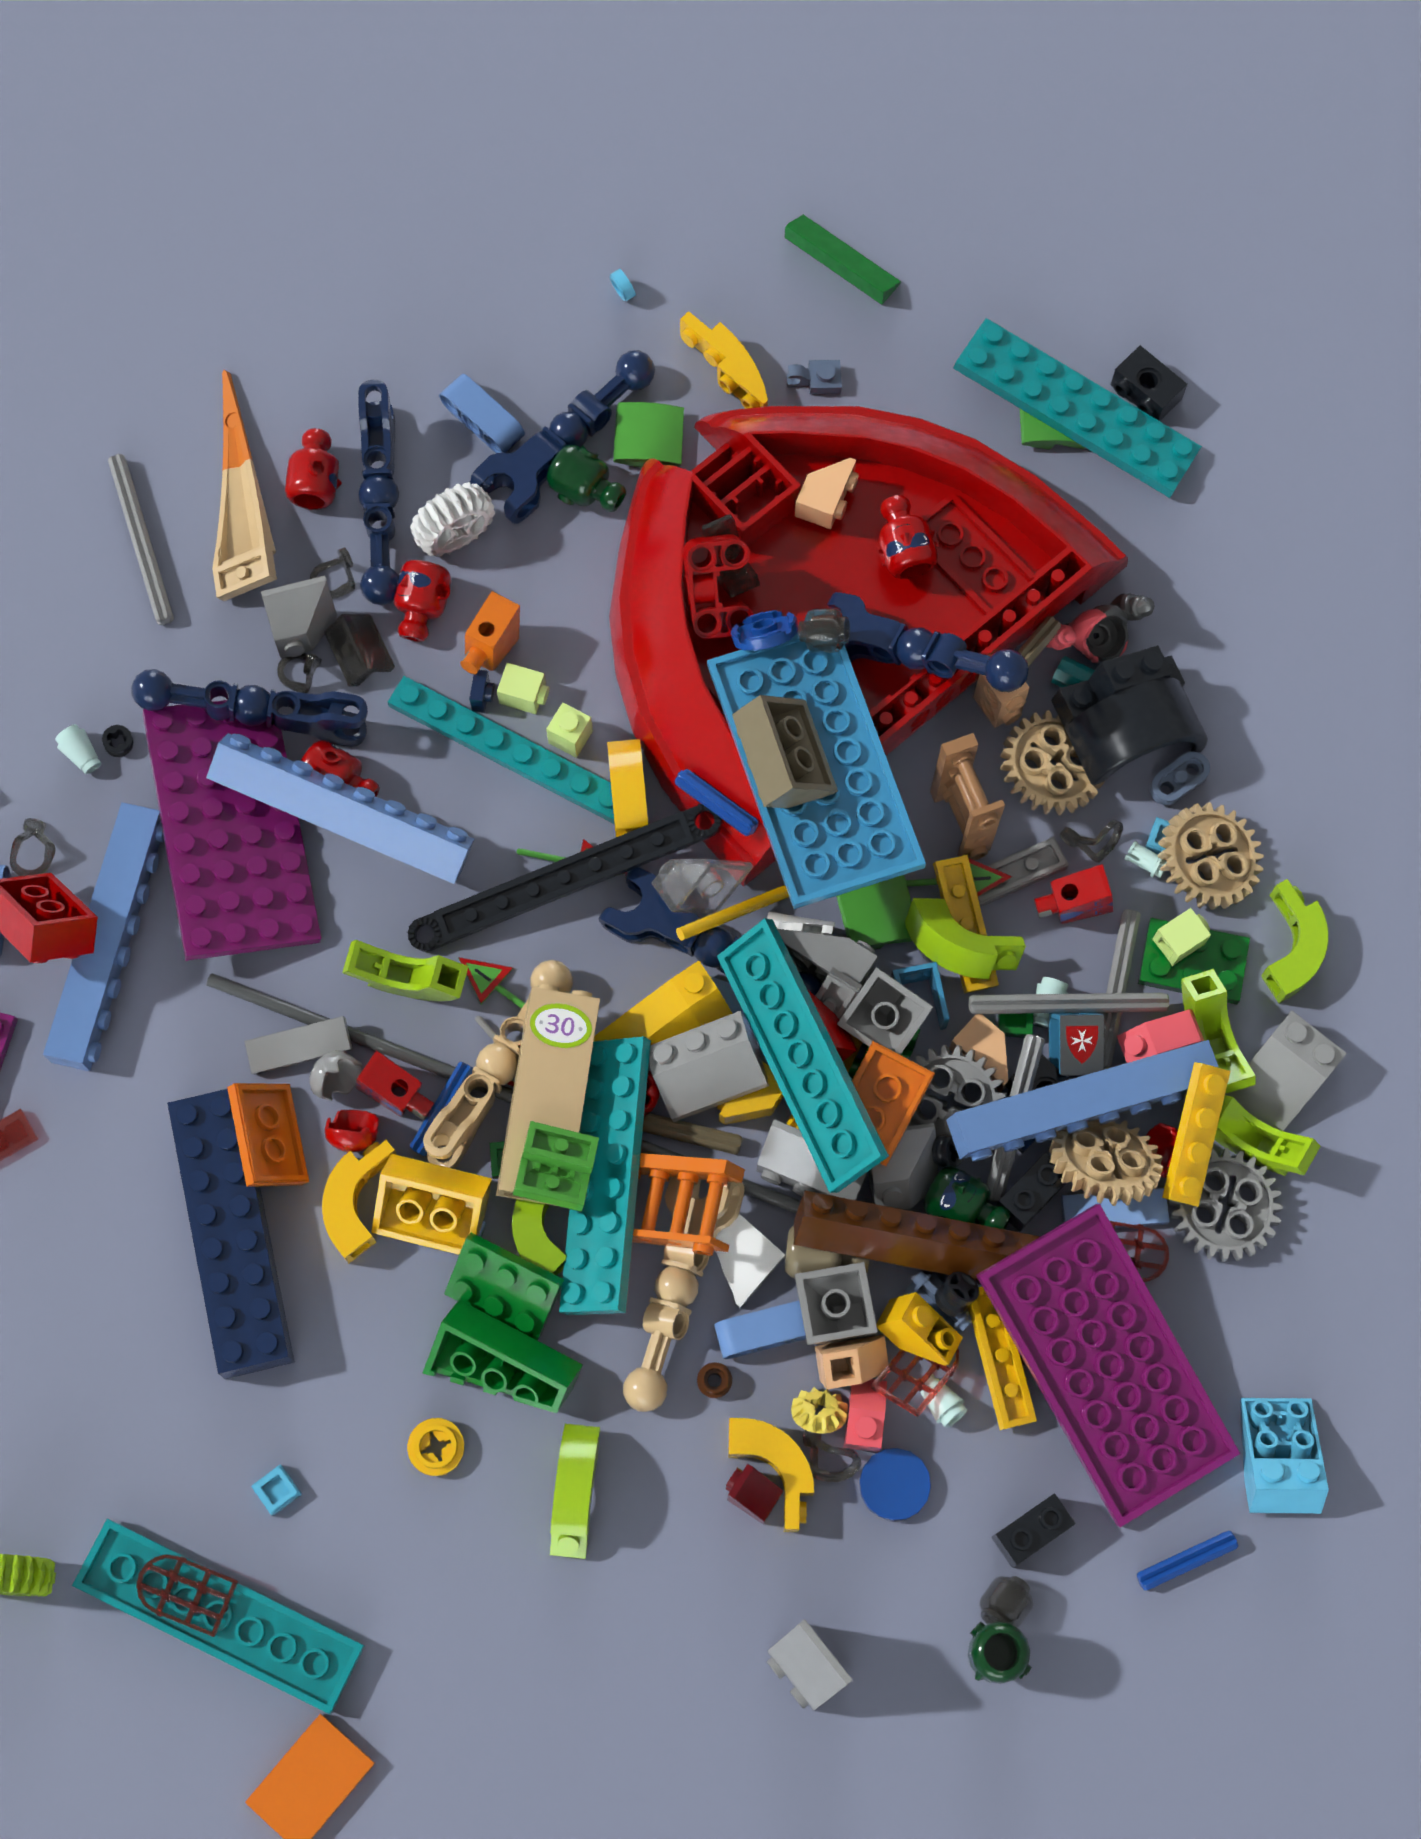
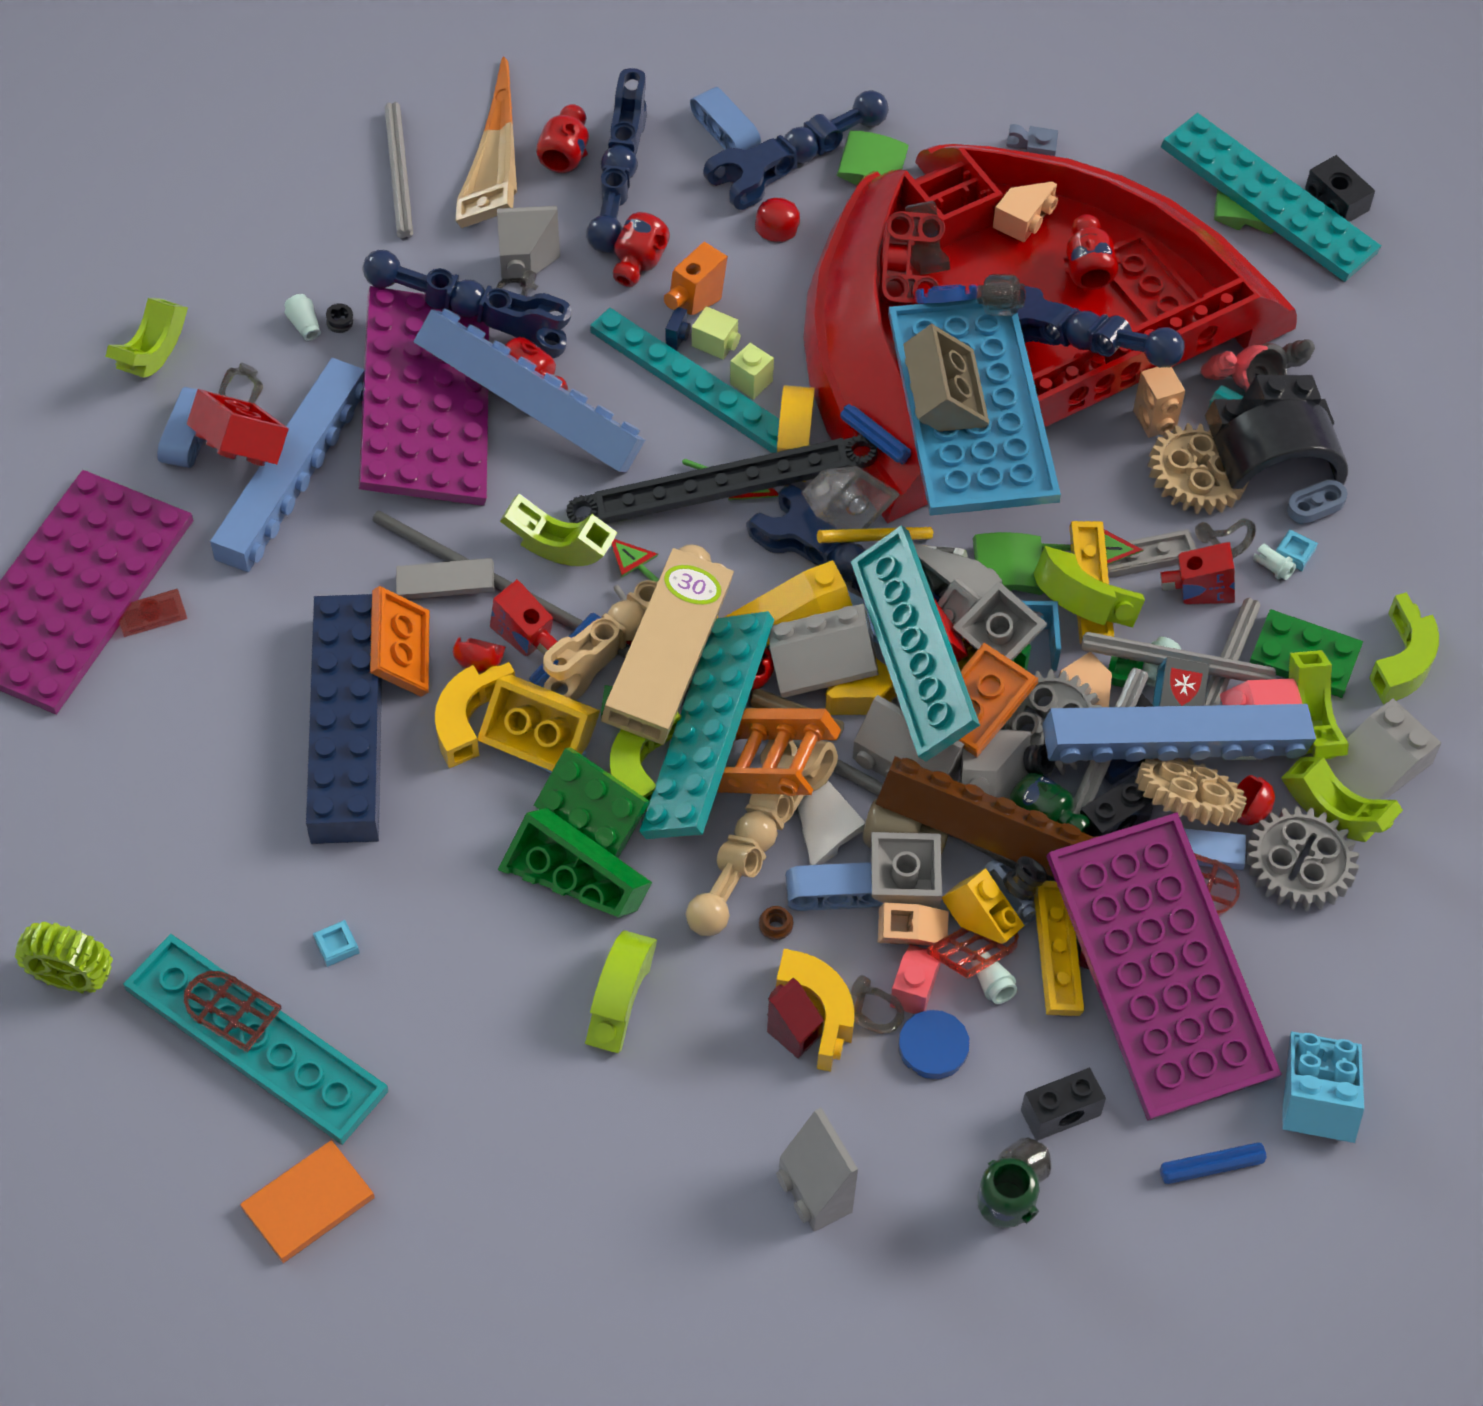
camera: 10 degrees right, 15 degrees down
light grey hair [309,1050,362,1101] -> none
clear smoke piece [310,547,355,599] -> none
clear smoke panel [324,614,395,686] -> none
yellow gear [407,1418,464,1476] -> none
white gear [410,482,495,557] -> none
bright green slope [513,1121,599,1212] -> none
dark green piece [547,445,626,512] -> none
medium azure tile [609,269,636,302] -> none
yellow slope [680,311,768,409] -> none
green slope [784,214,901,305] -> none
light yellow gear [791,1387,848,1434] -> none
medium nougat fence [930,733,1005,860] -> none
dark tan axle [1017,616,1061,667] -> none
yellowish green brick [1153,908,1211,966] -> none
tan gear [1157,802,1264,910] -> none
yellow plate [1162,1062,1230,1207] -> none
none -> red hair [755,198,800,242]

